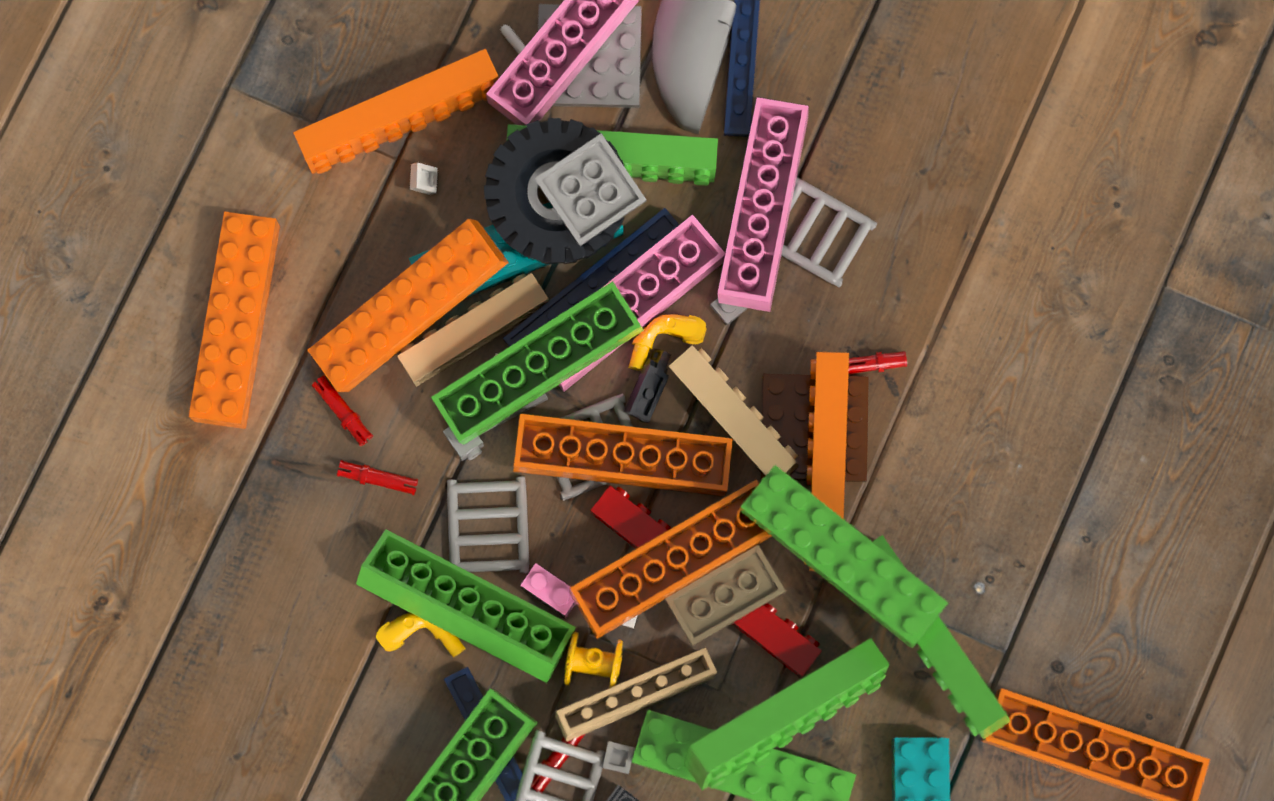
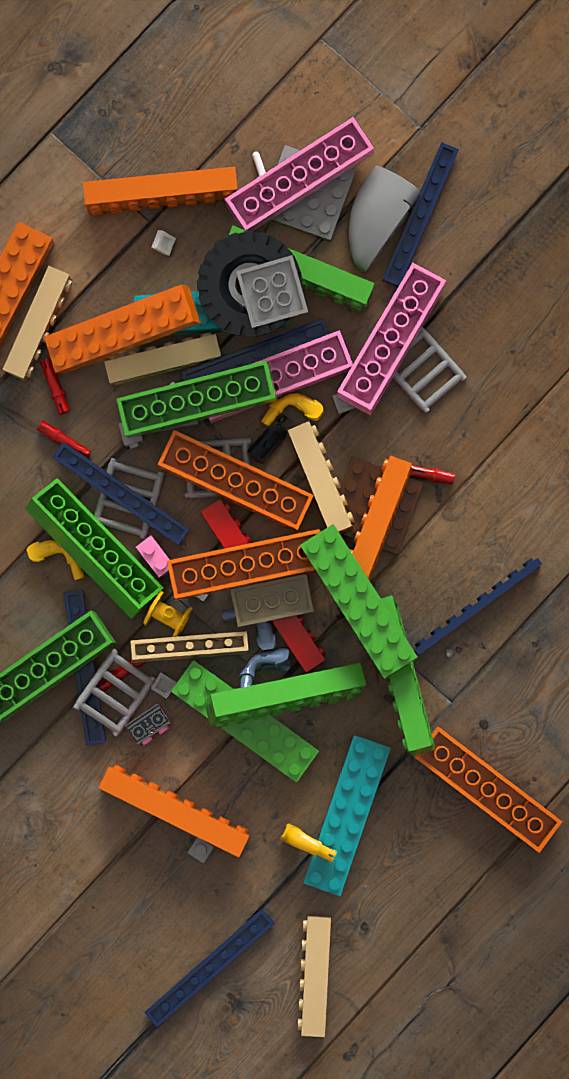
camera: 20 degrees right, 5 degrees up
none -> tan brick [3,266,72,381]
none -> dark blue plate [52,442,189,546]
none -> sand blue piece [222,609,276,651]
none -> sand blue piece [239,648,291,688]
none -> dark blue plate [414,558,542,656]

